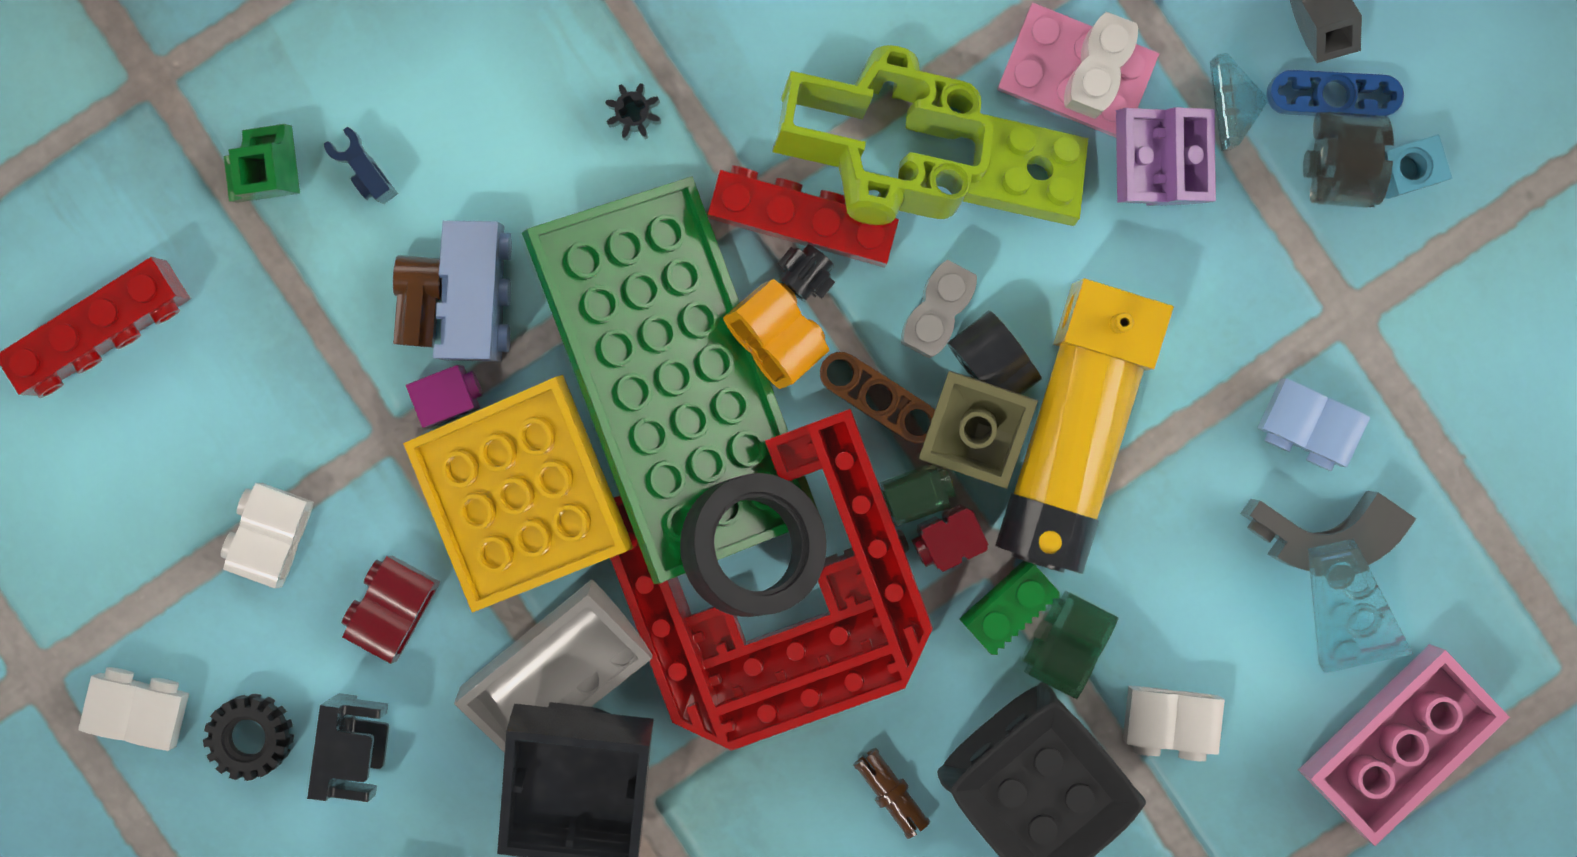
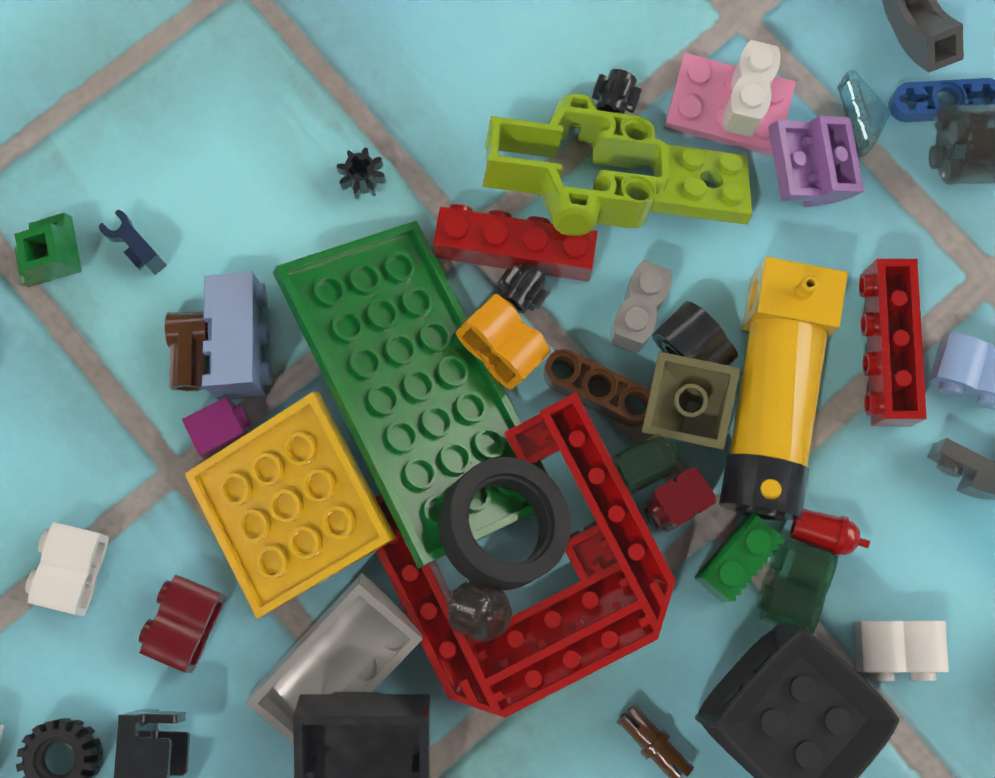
camera: 10 degrees left, 10 degrees down
none -> clear smoke head [447,580,512,643]
none -> black gear [592,69,642,114]
none -> red piece [789,509,870,557]
none -> red brick [859,259,927,427]

